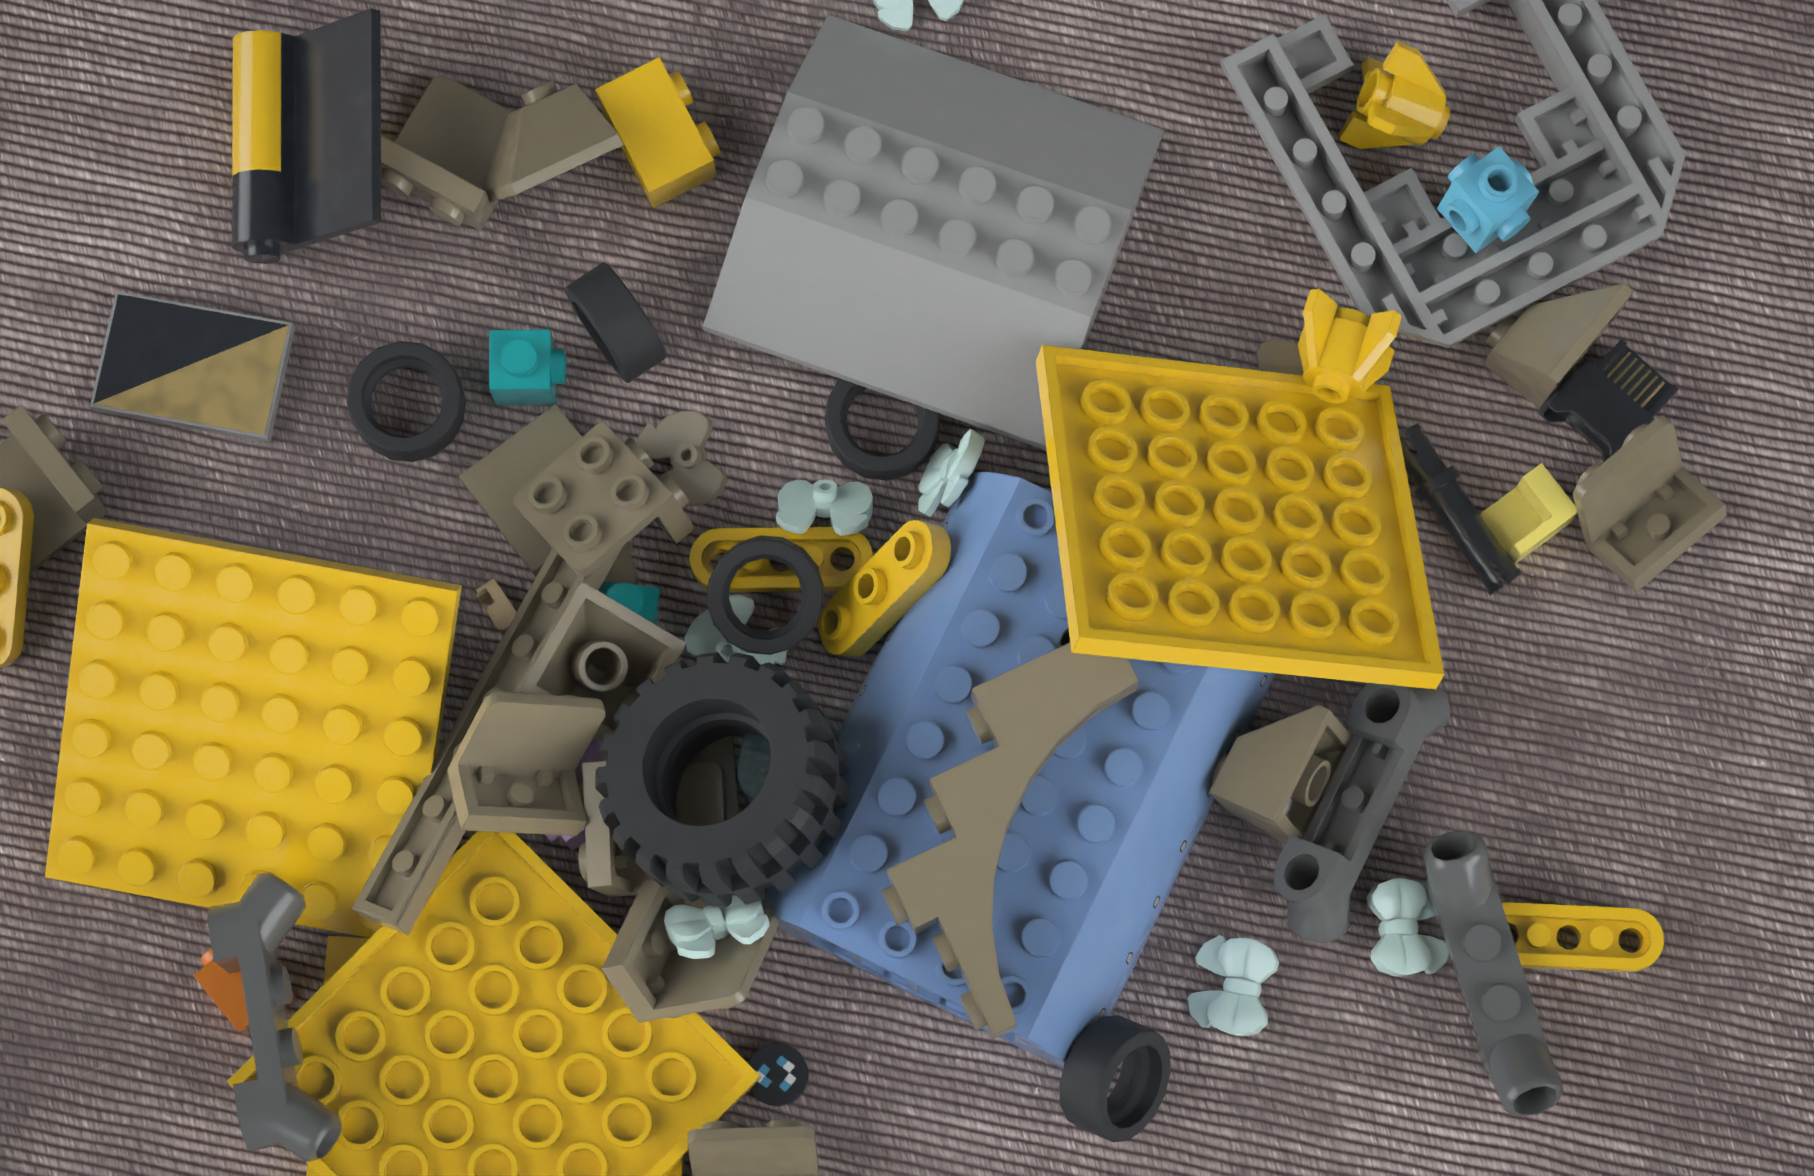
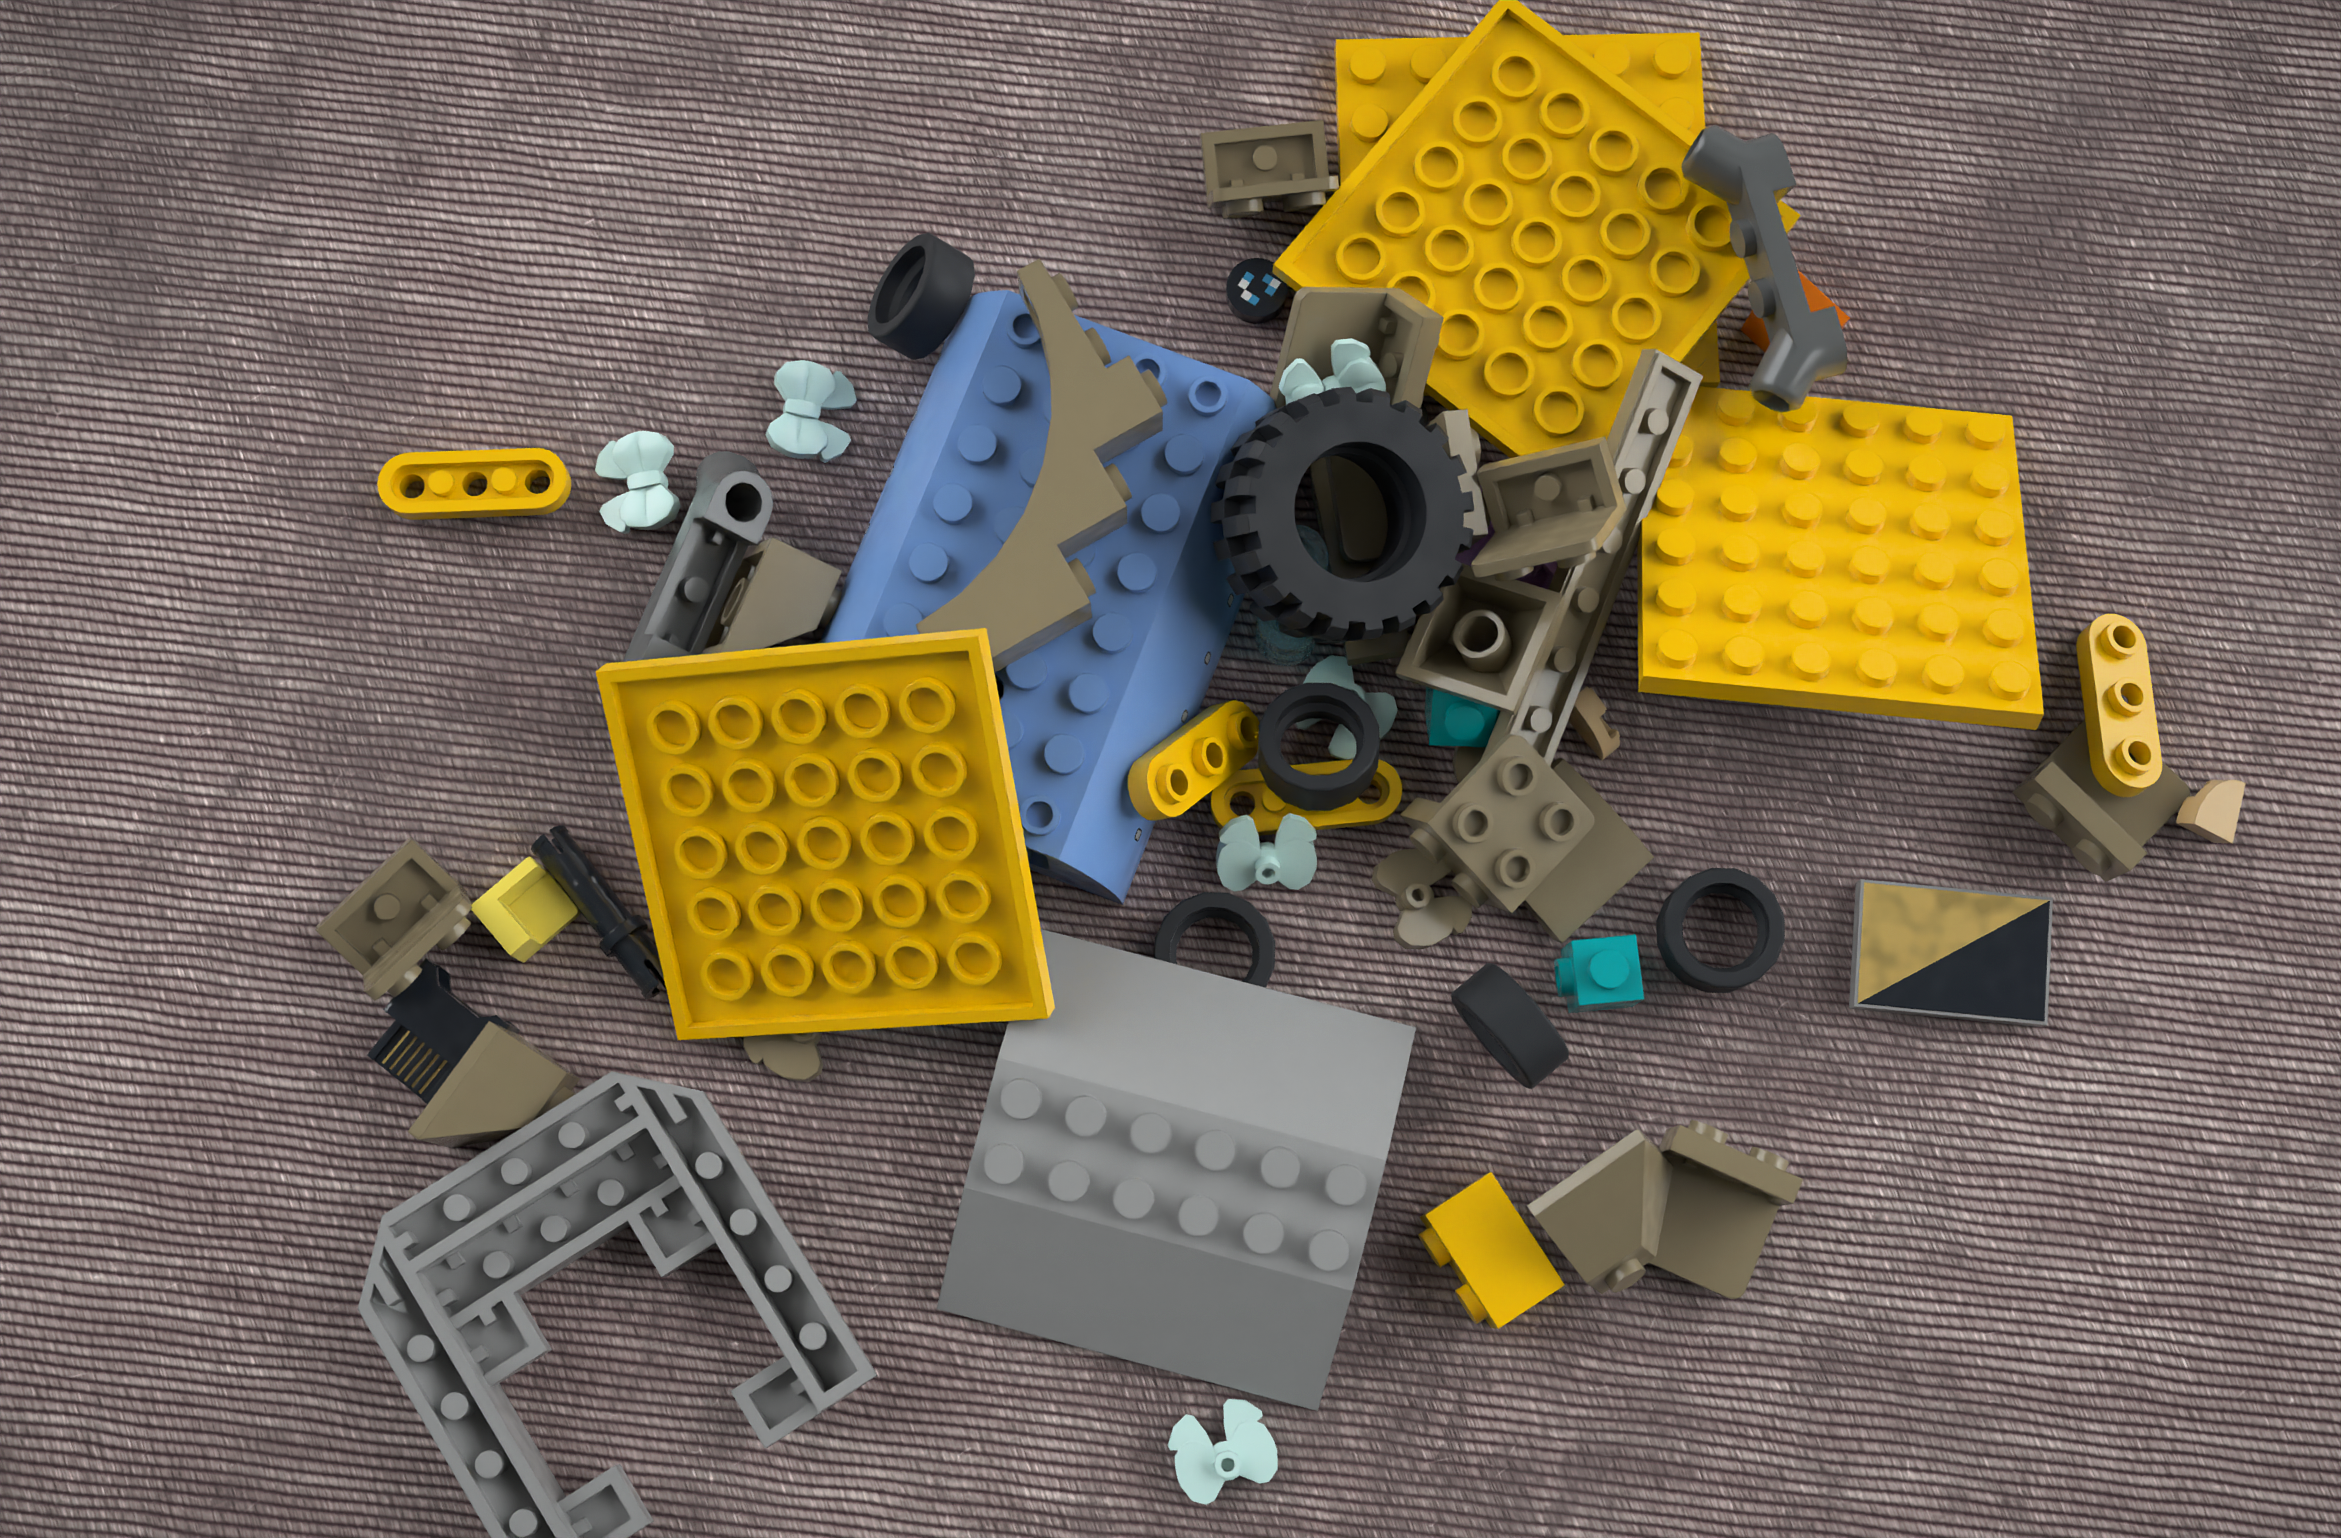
camera: 170 degrees right, 0 degrees up
black door [232,8,381,264] -> none
light aqua piece [918,428,985,517] -> none
yellow brick [1298,289,1402,403] -> none
yellow brick [1338,40,1450,149] -> none
dark grey plate [1423,830,1563,1117] -> none
medium azure brick [1437,146,1539,253] -> none

